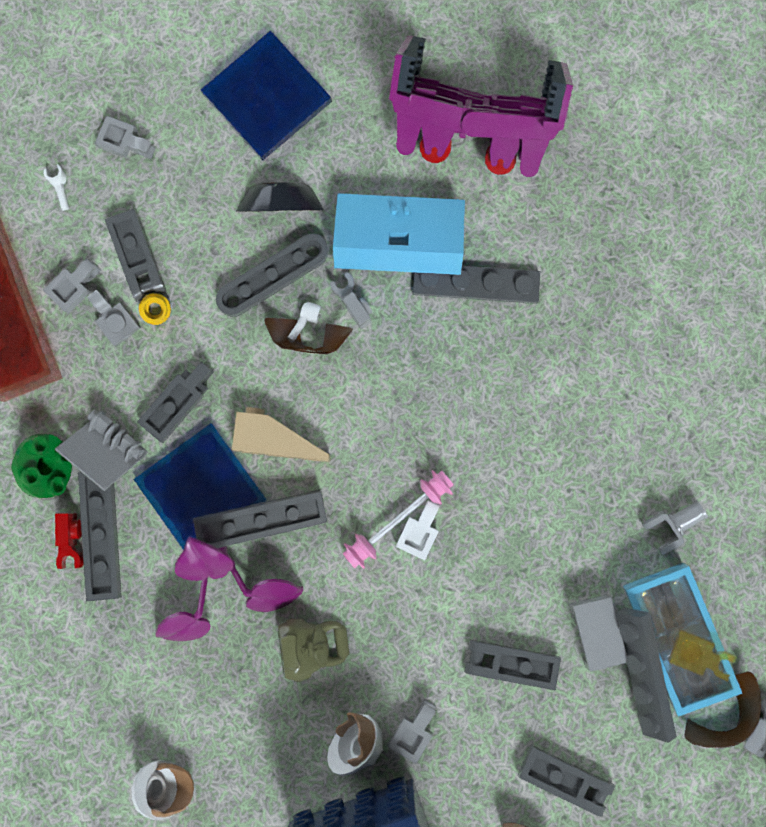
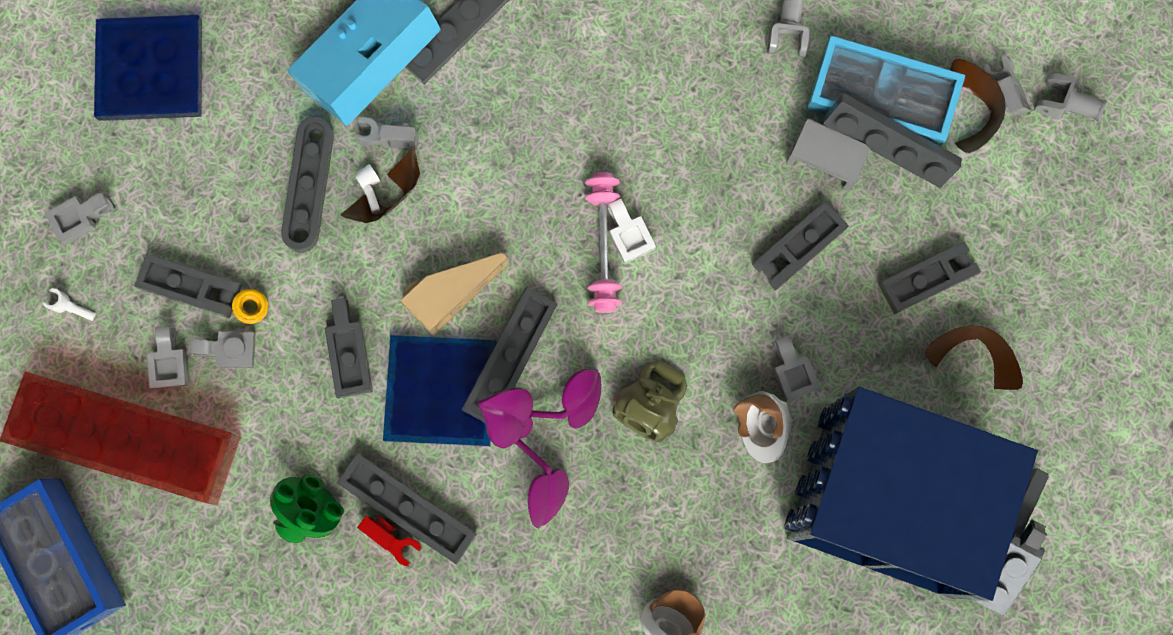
camera: 60 degrees left, 5 degrees down
light grey hinge [55,409,148,491] -> none
black piece [236,182,324,212] -> none
clear yellow plate [668,629,737,681] -> none

